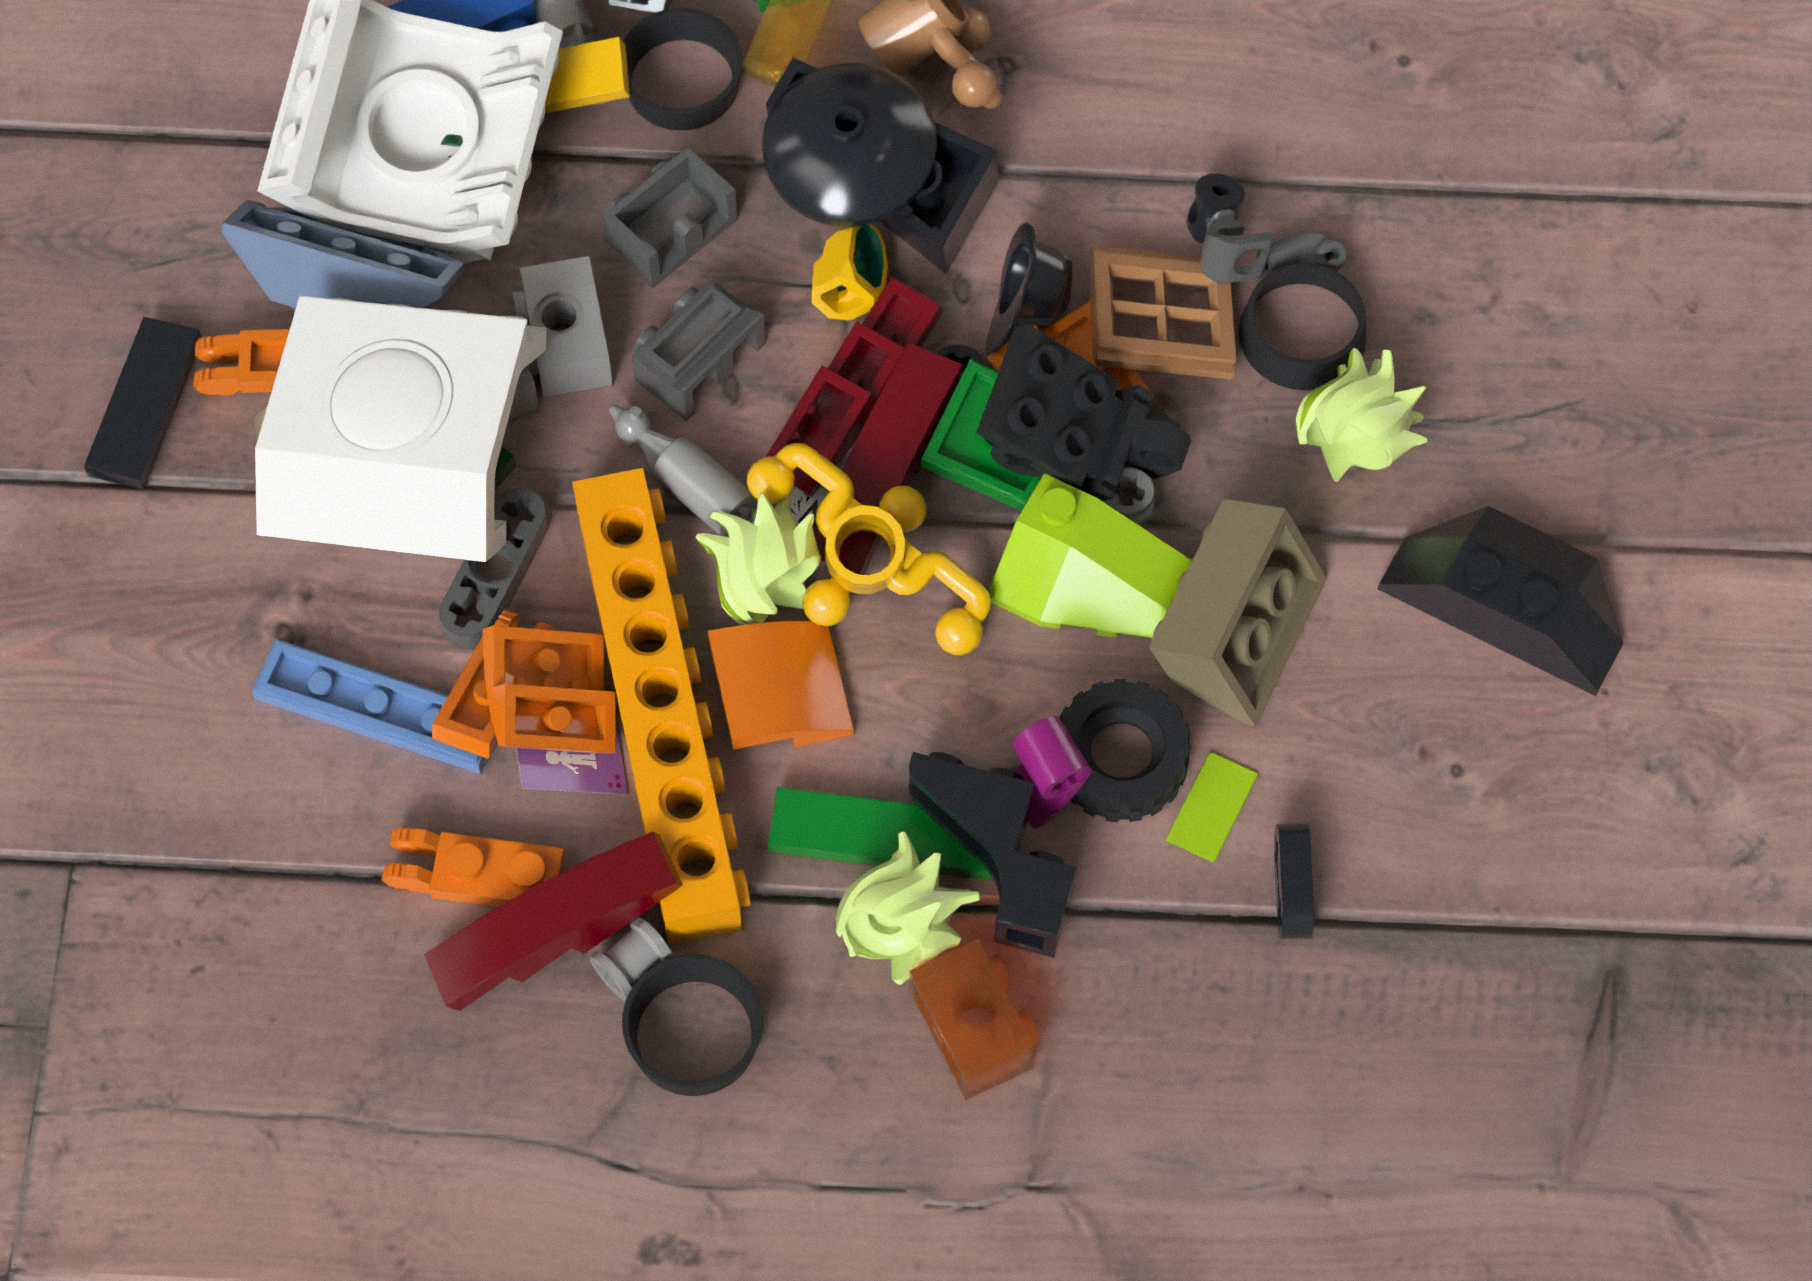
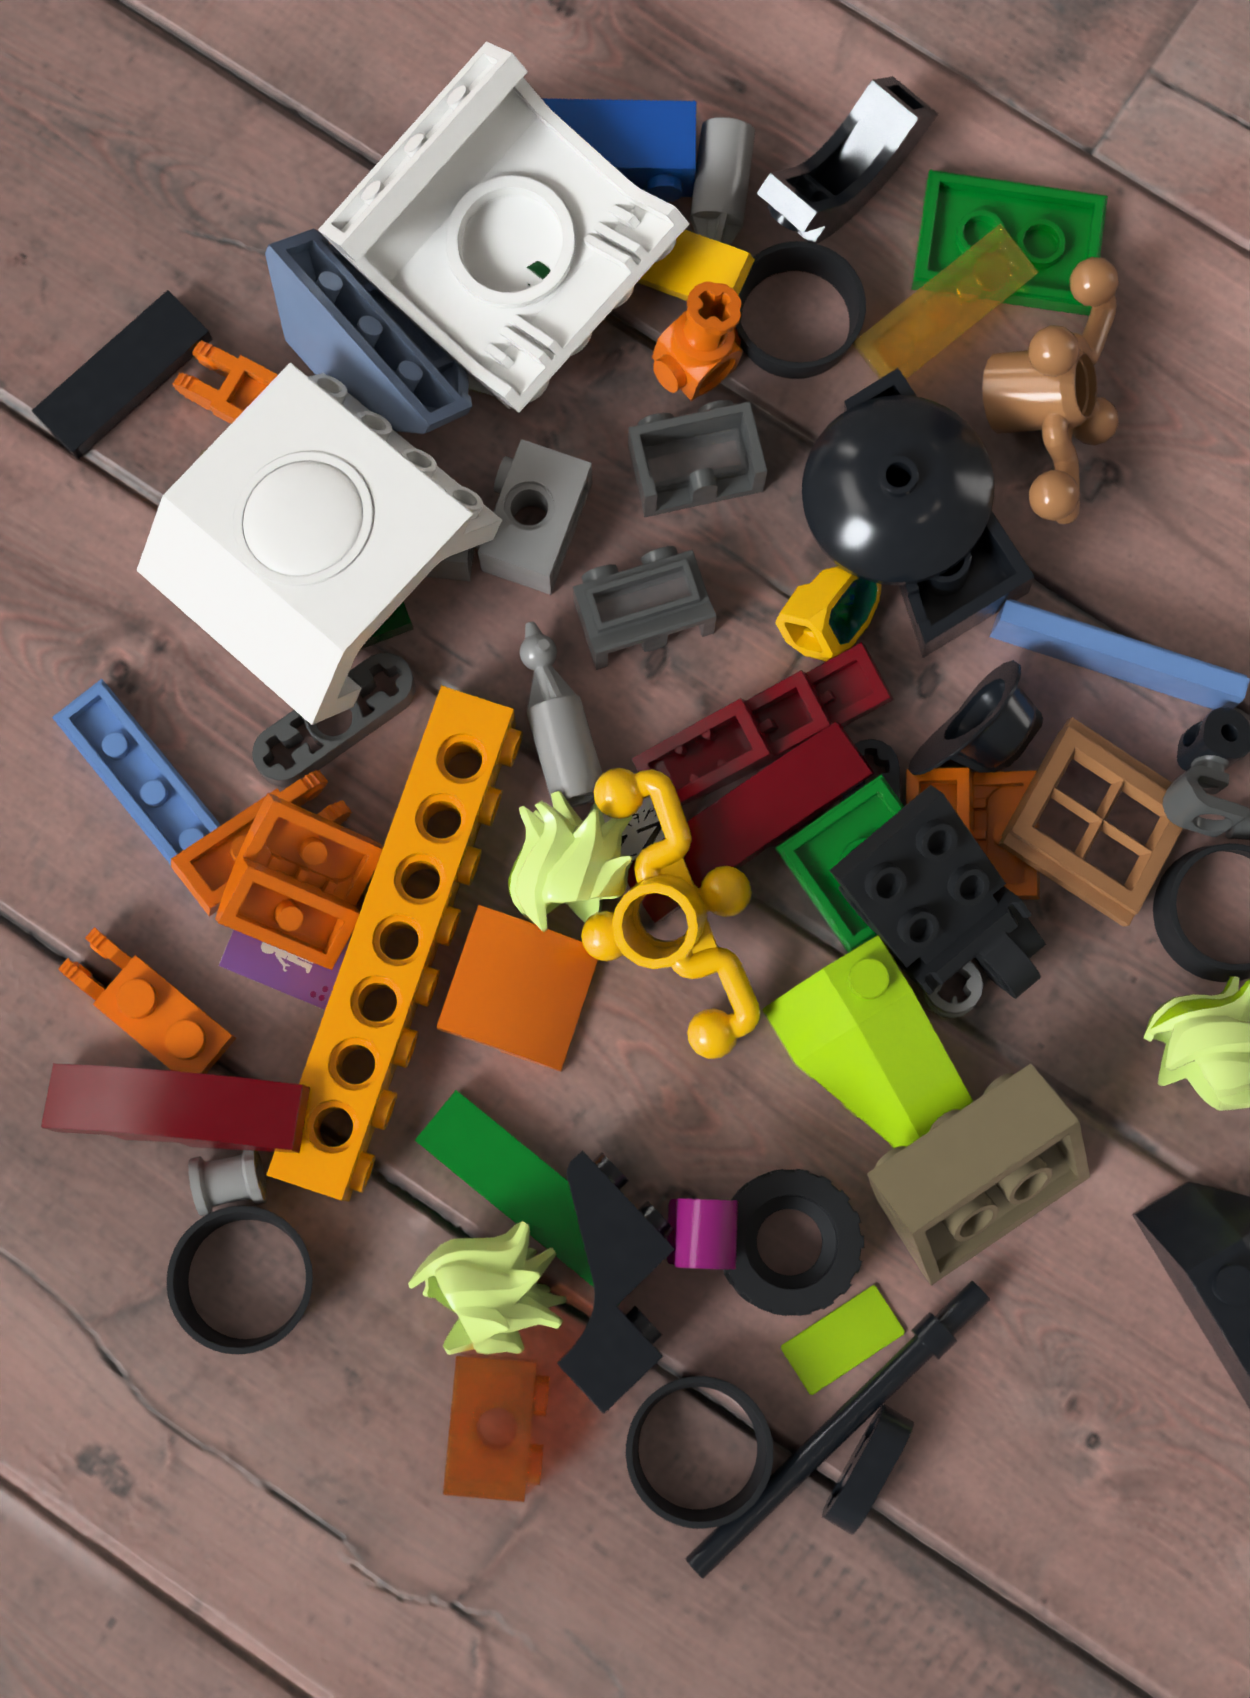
camera: 30 degrees right, 15 degrees up
none -> black tyre [626,1376,773,1529]
none -> orange connector [652,281,743,401]
none -> black bar [685,1281,990,1579]
none -> medium blue tile [990,599,1250,710]

